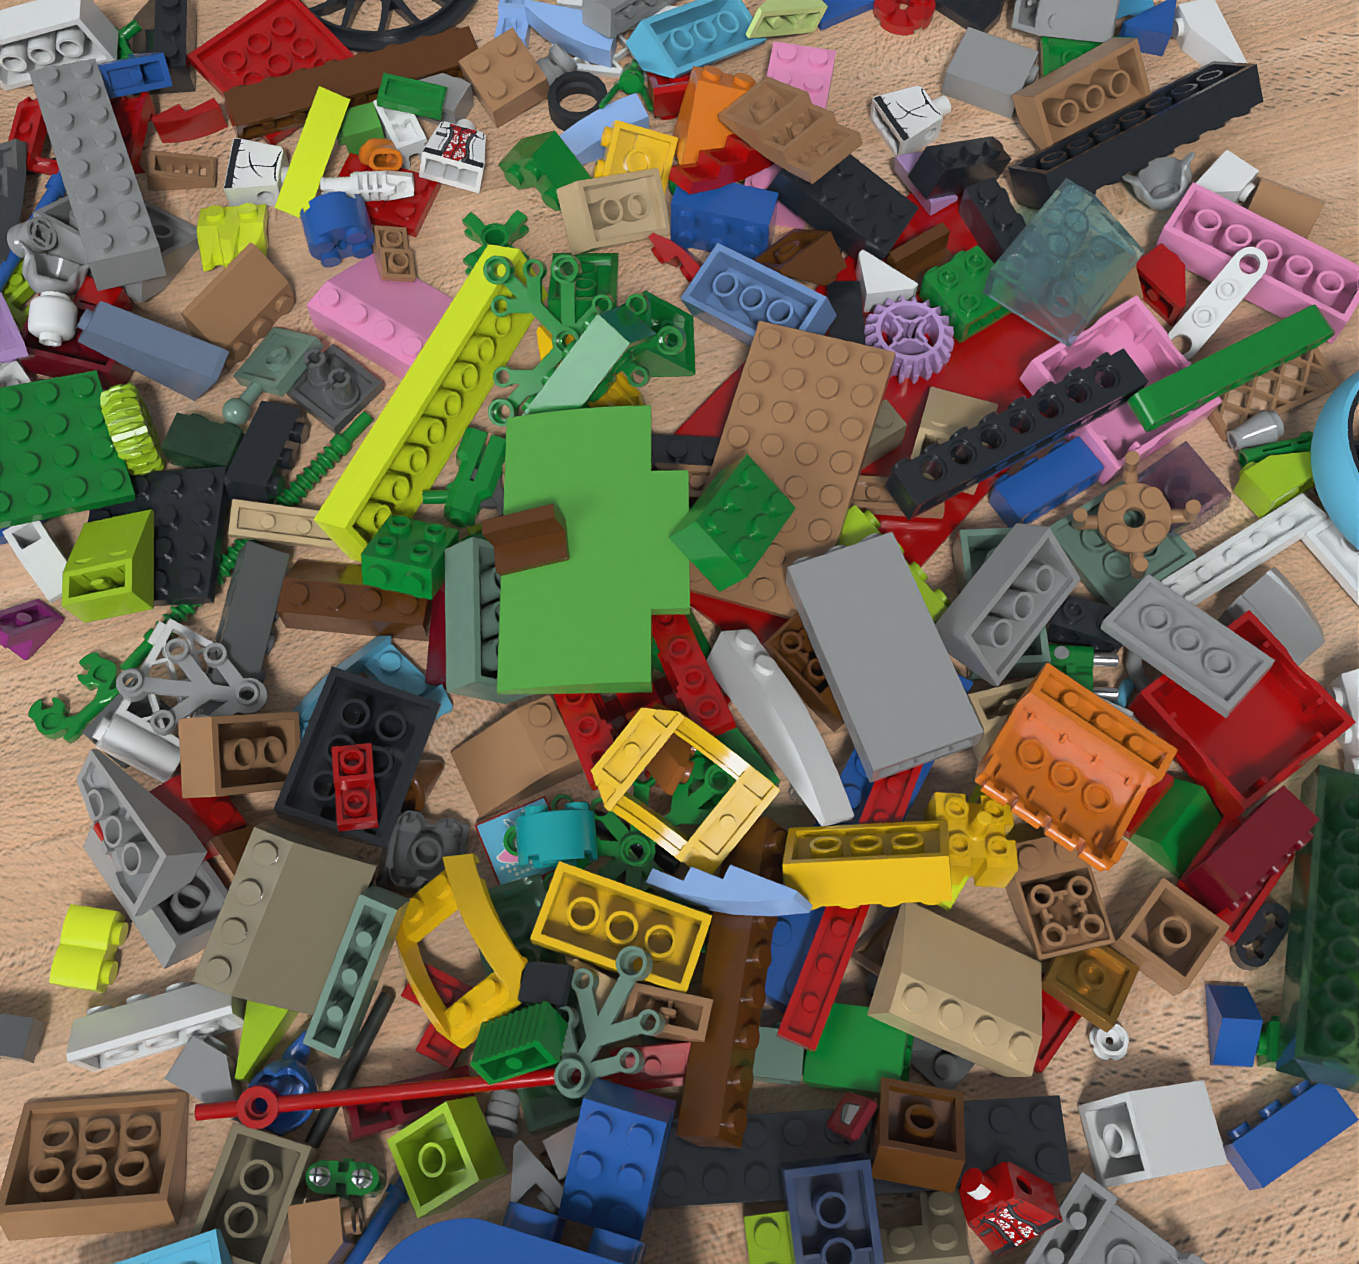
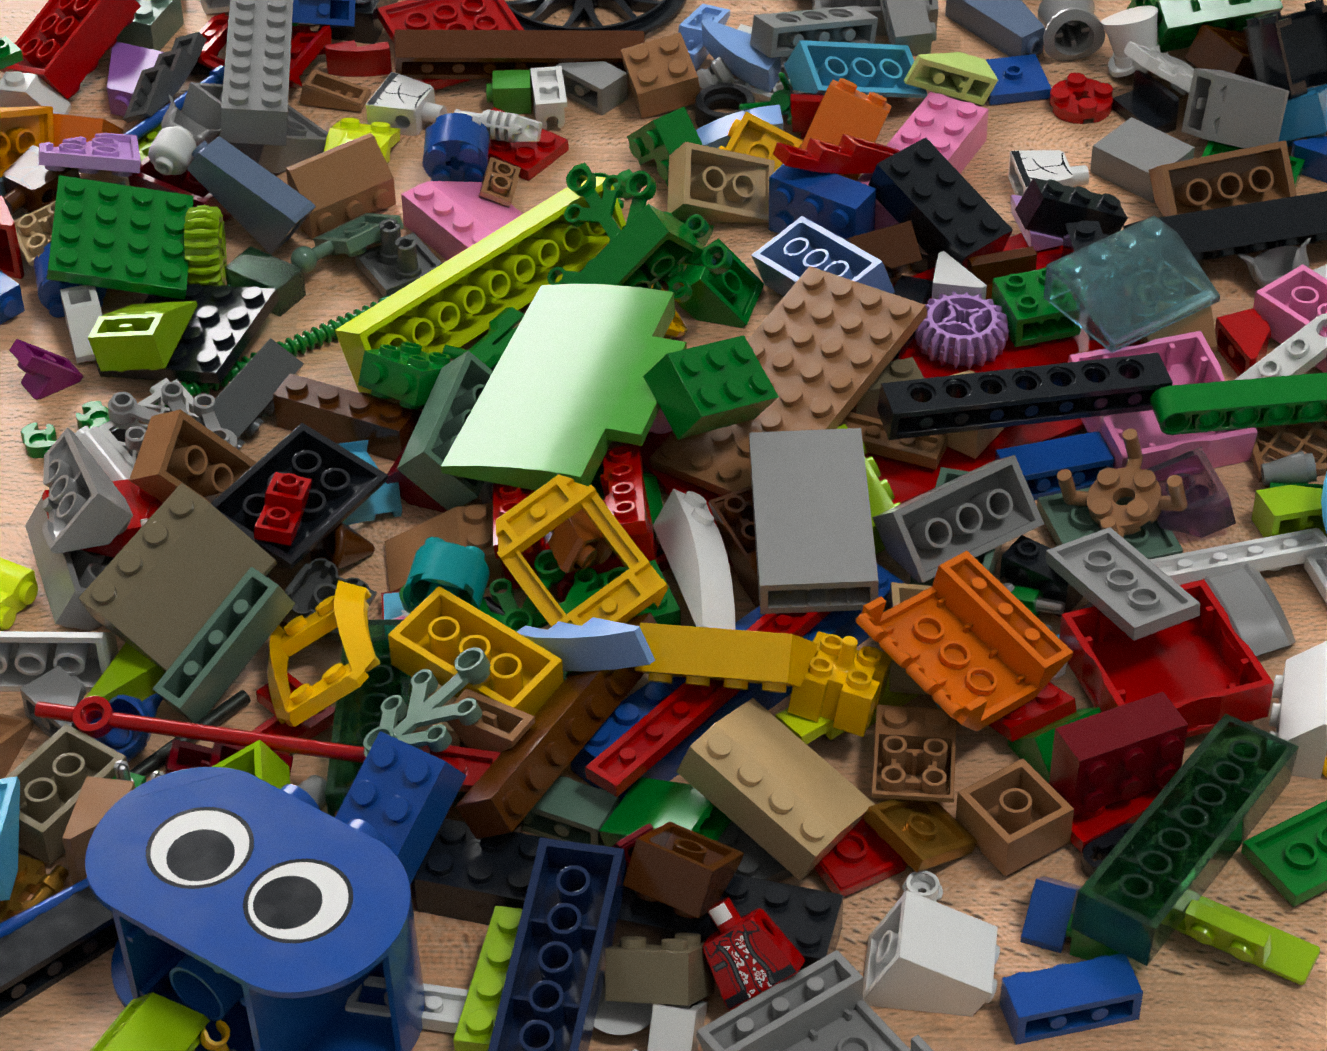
camera: 20 degrees right, 25 degrees down
light grey wheel [7,217,57,258] -> none
black brick [224,400,308,504] -> none
tan plate [228,499,338,551] -> none
neon yellow slope [274,86,350,219] -> none
orange piece [359,138,403,171] -> none
green tile [376,73,448,120] -> none
white torso [419,119,486,193] -> none
green brick [470,1001,568,1085] -> none
reddish brown panel [481,504,570,576] -> none
black slope [518,962,574,1009] -> none
red slope [648,233,704,282] -> none
medium nougat slope [718,77,863,184] -> none

